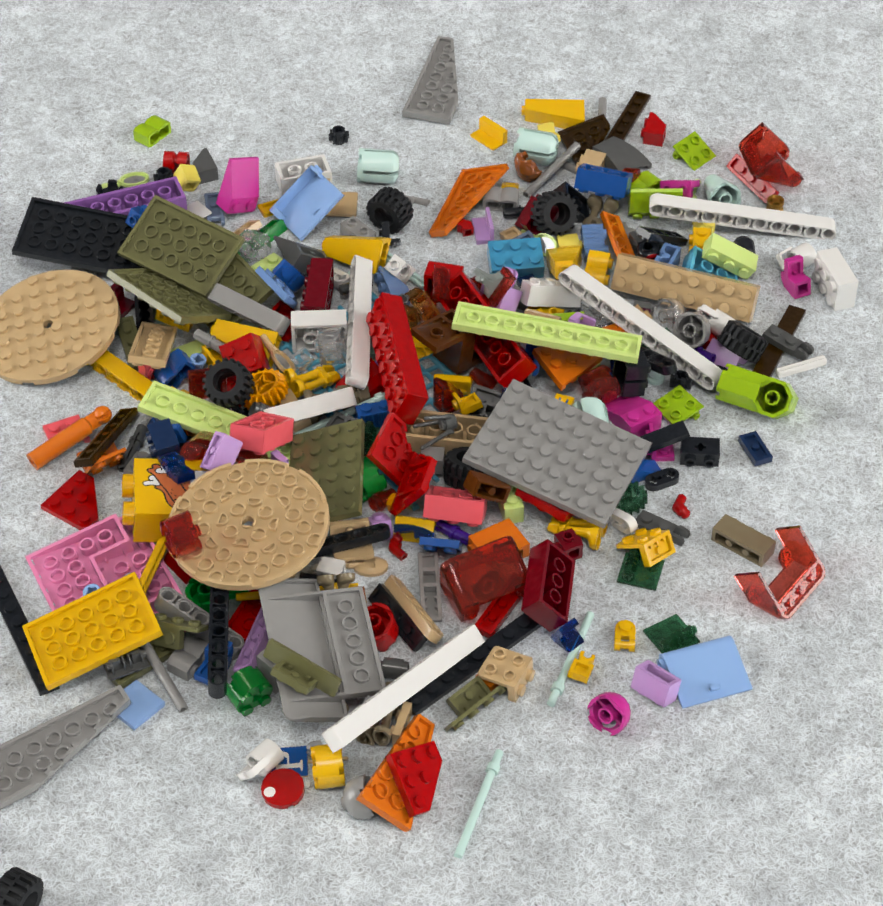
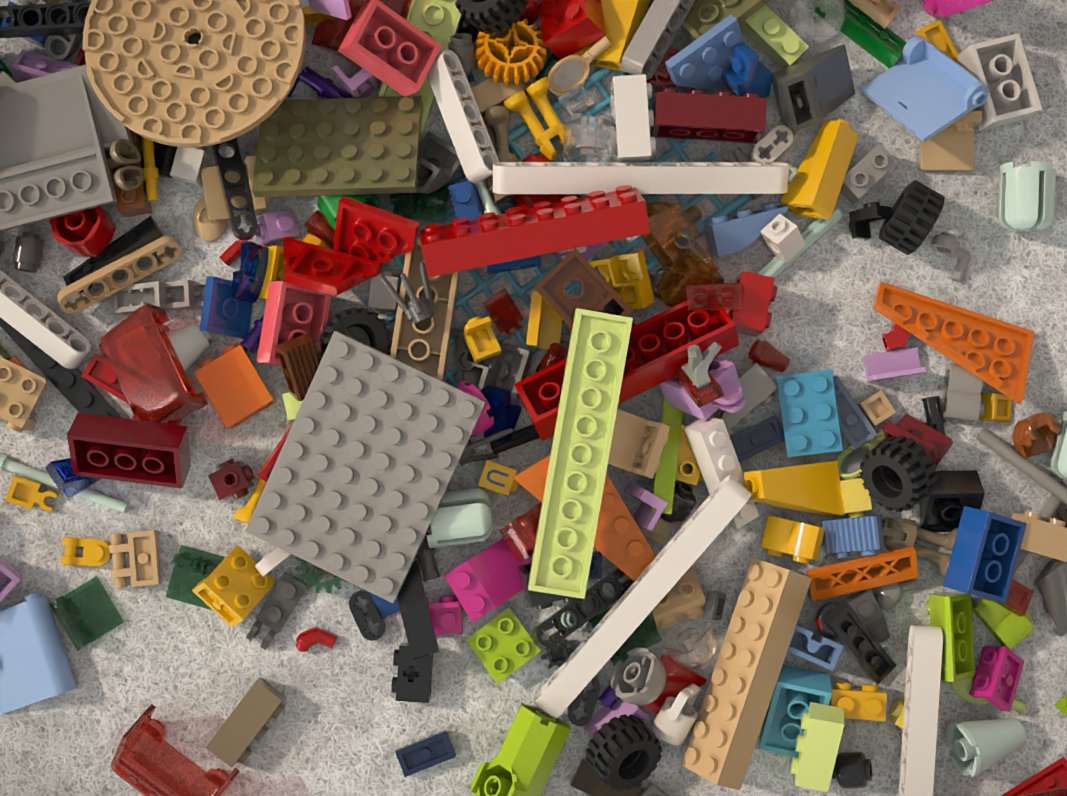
camera: 90 degrees right, 40 degrees up
none -> tan plate [109,530,161,588]

